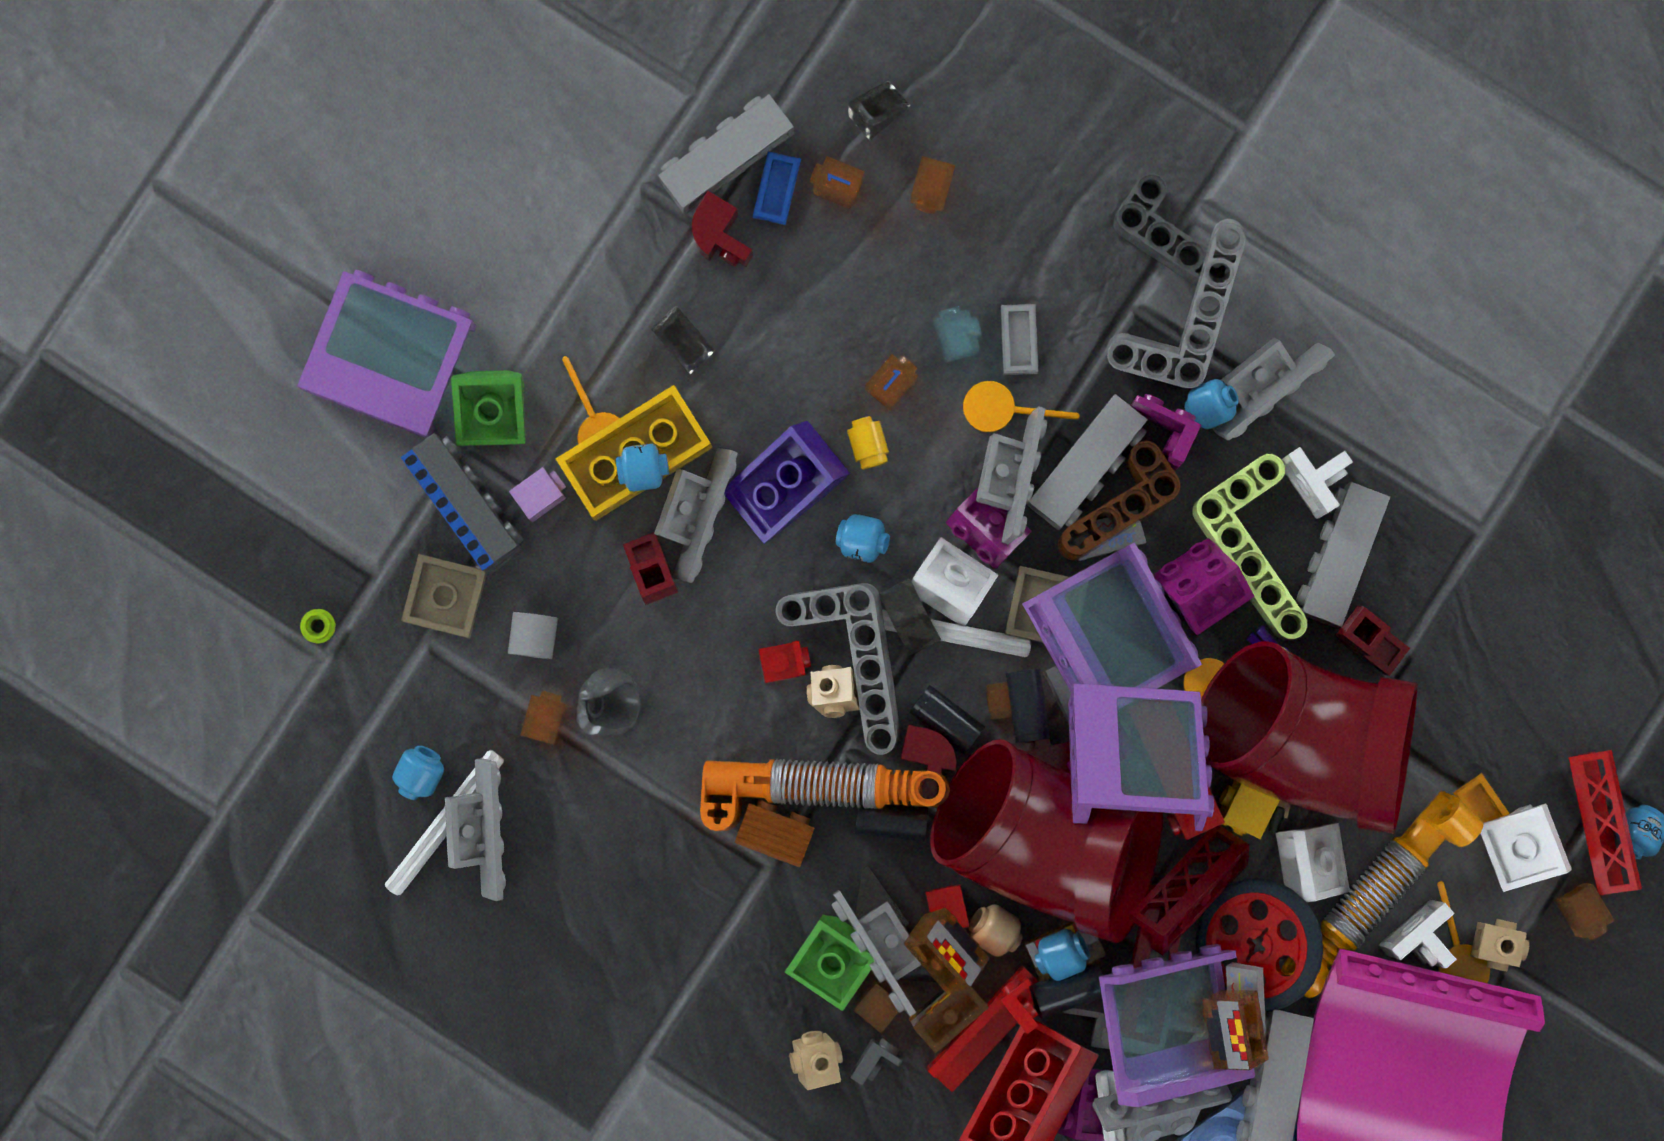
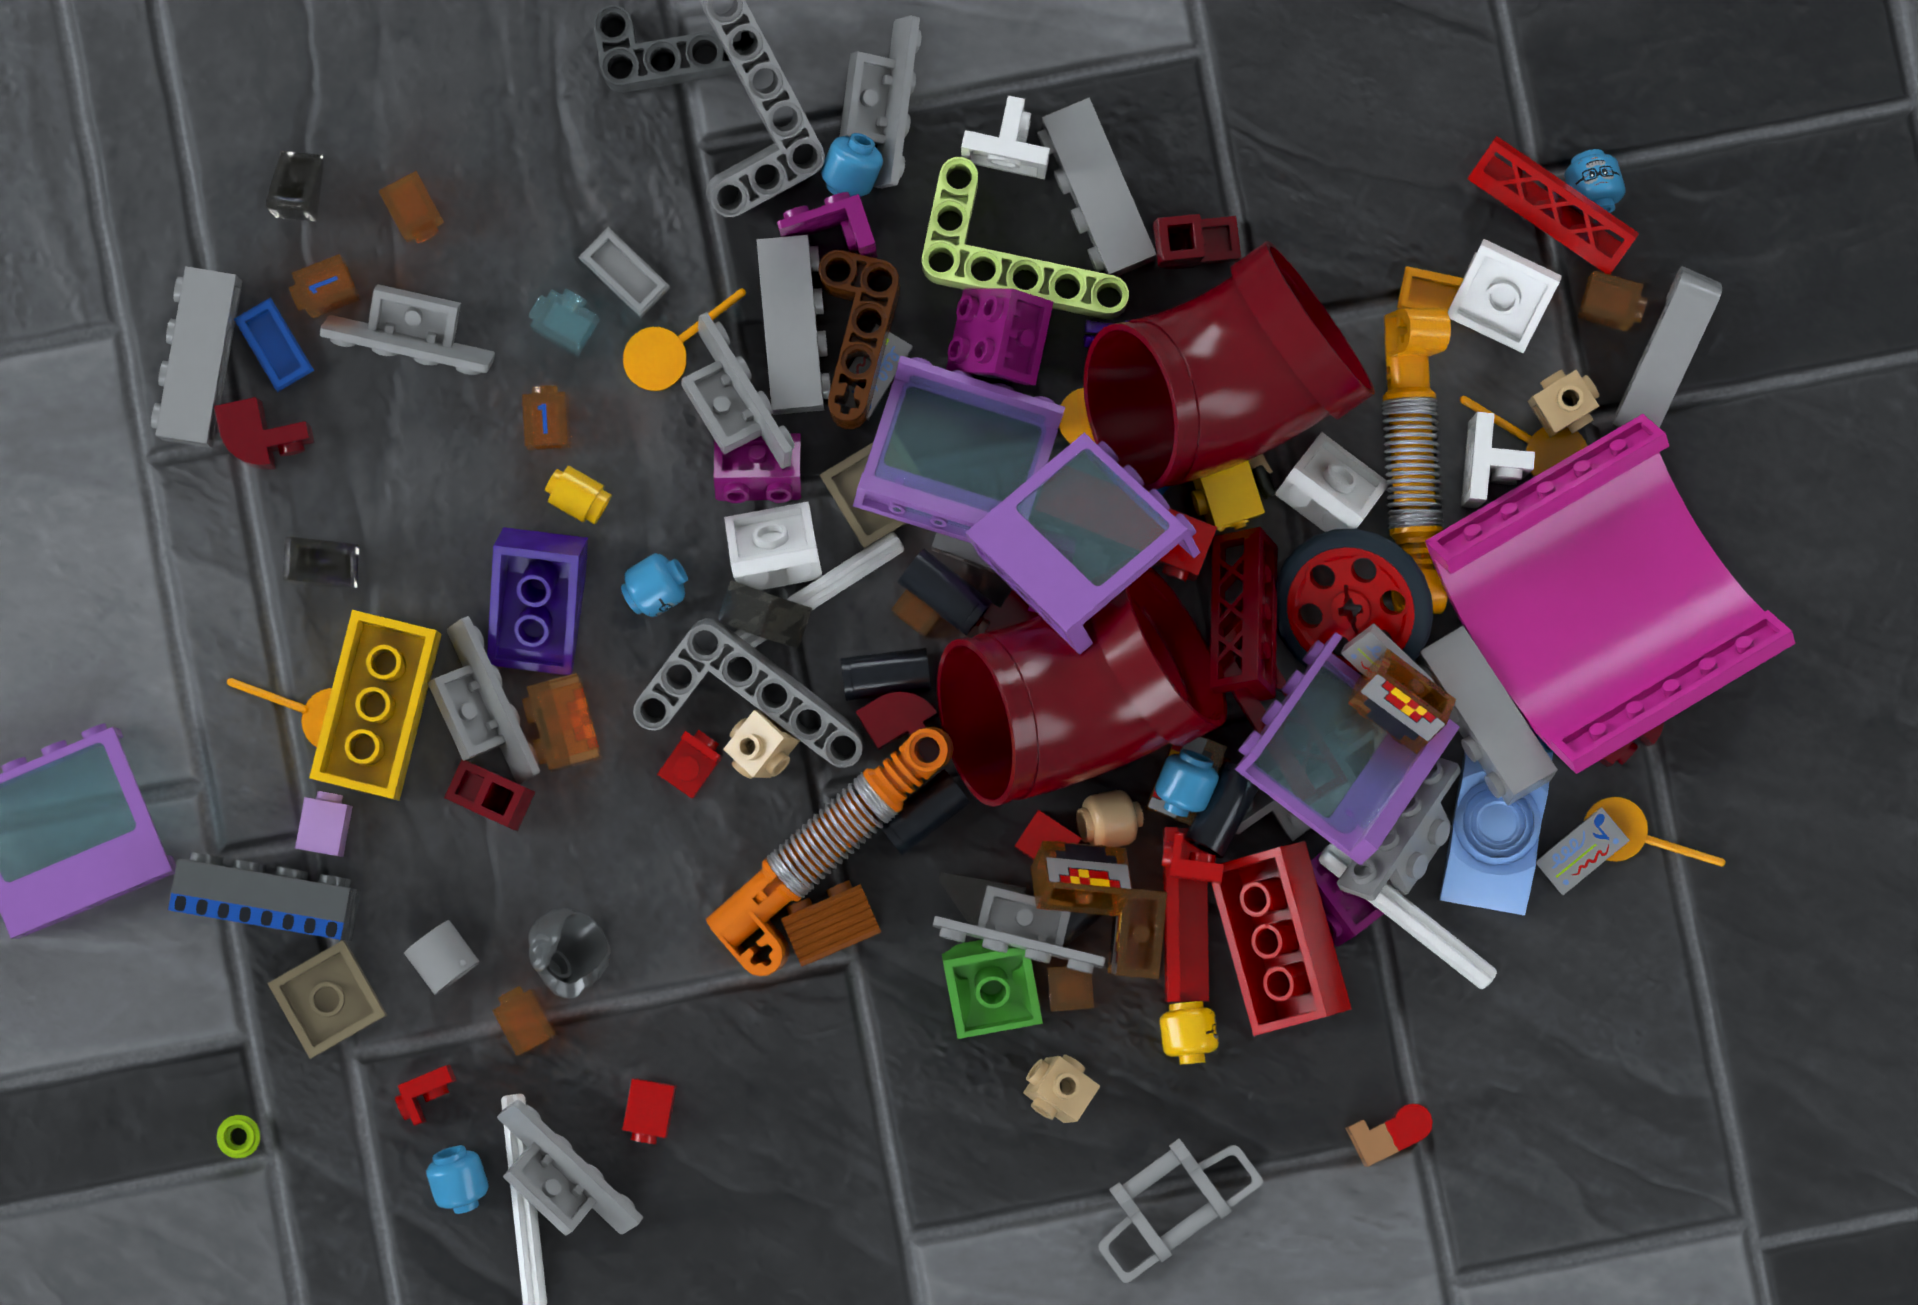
camera: 45 degrees left, 0 degrees up
bright green slope [451,370,526,446] -> none
dark azure head [616,443,669,492] -> none
dark grey bracket [850,1038,903,1085] -> none
none -> light grey bracket [320,284,495,375]
none -> red bracket [395,1065,457,1126]
none -> clear orange brick [522,673,602,772]
none -> red brick [622,1078,677,1145]
none -> yellow head [1160,1001,1219,1065]
none -> light grey beam [1612,266,1722,428]

